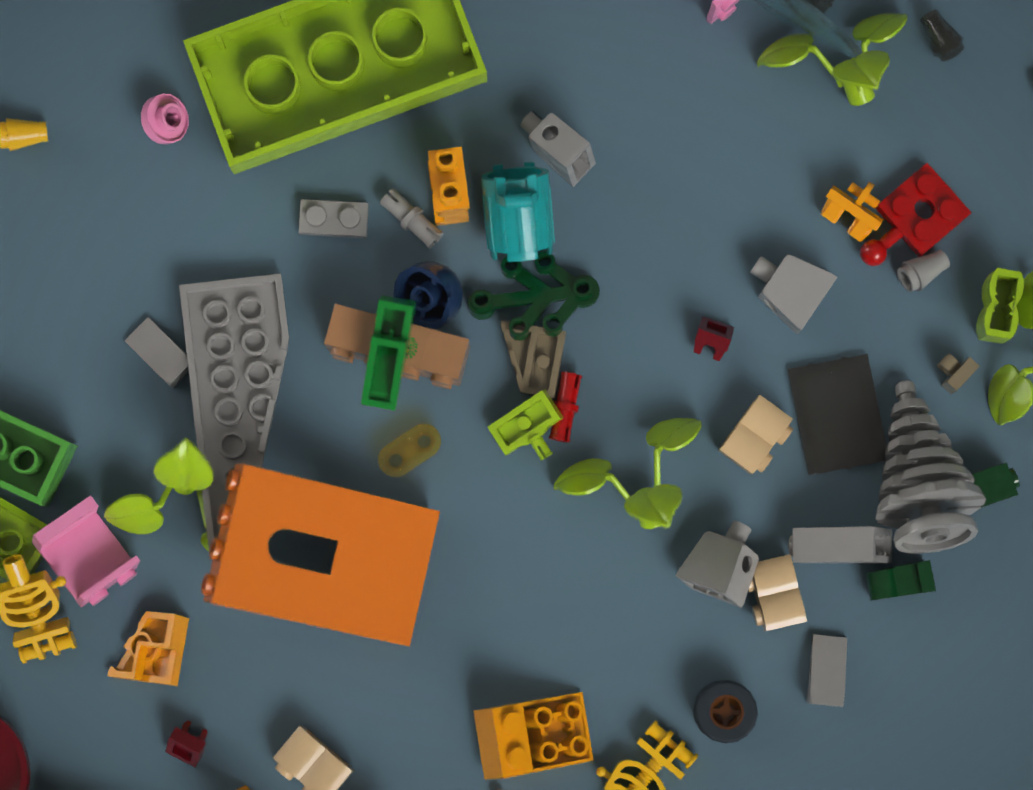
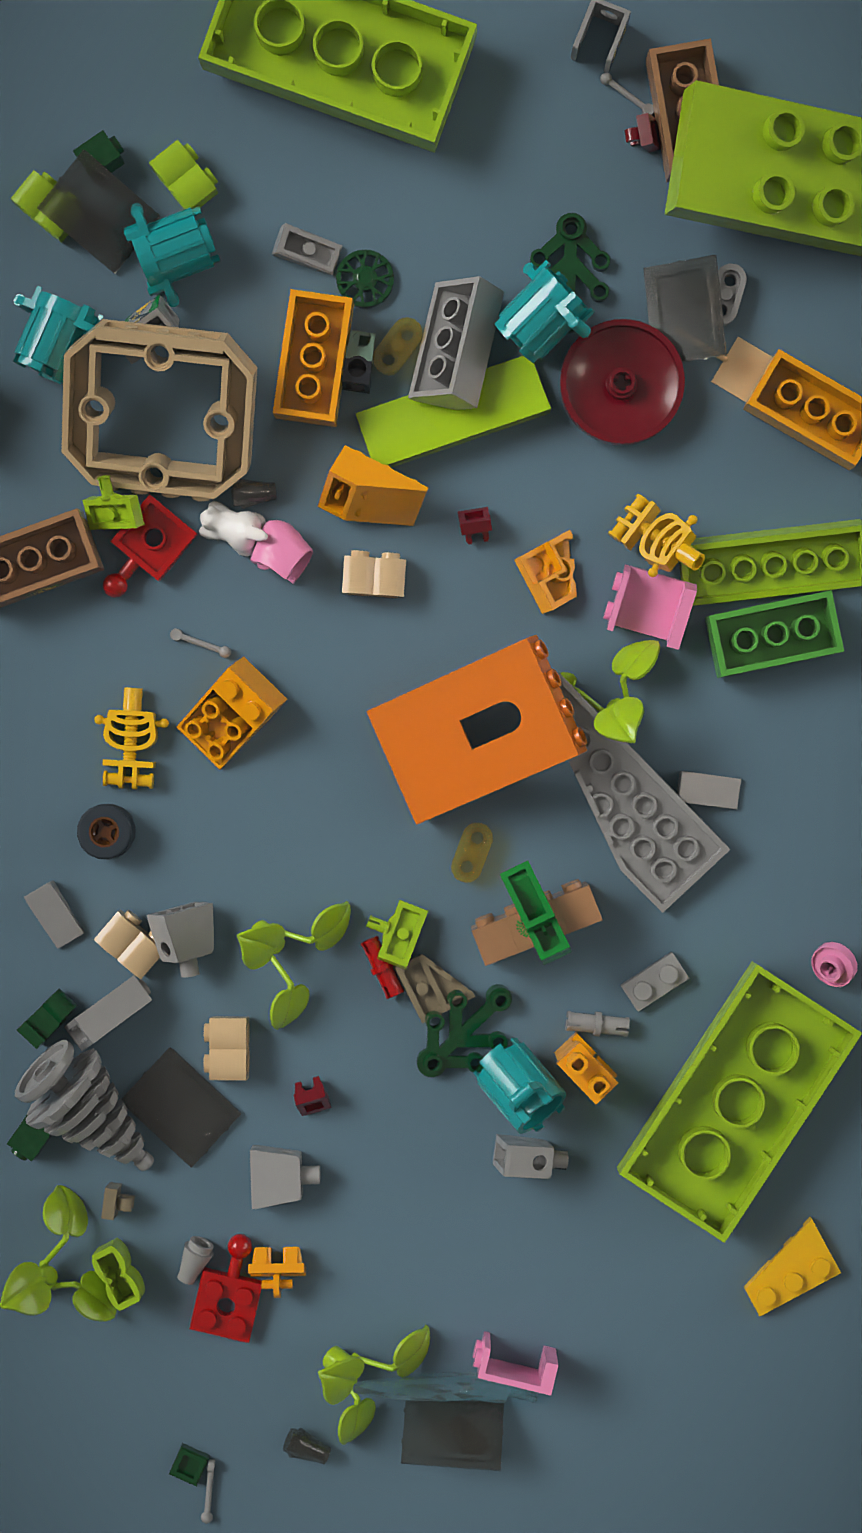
camera: 140 degrees right, 5 degrees up
dark blue cylinder [393,261,463,329] -> none

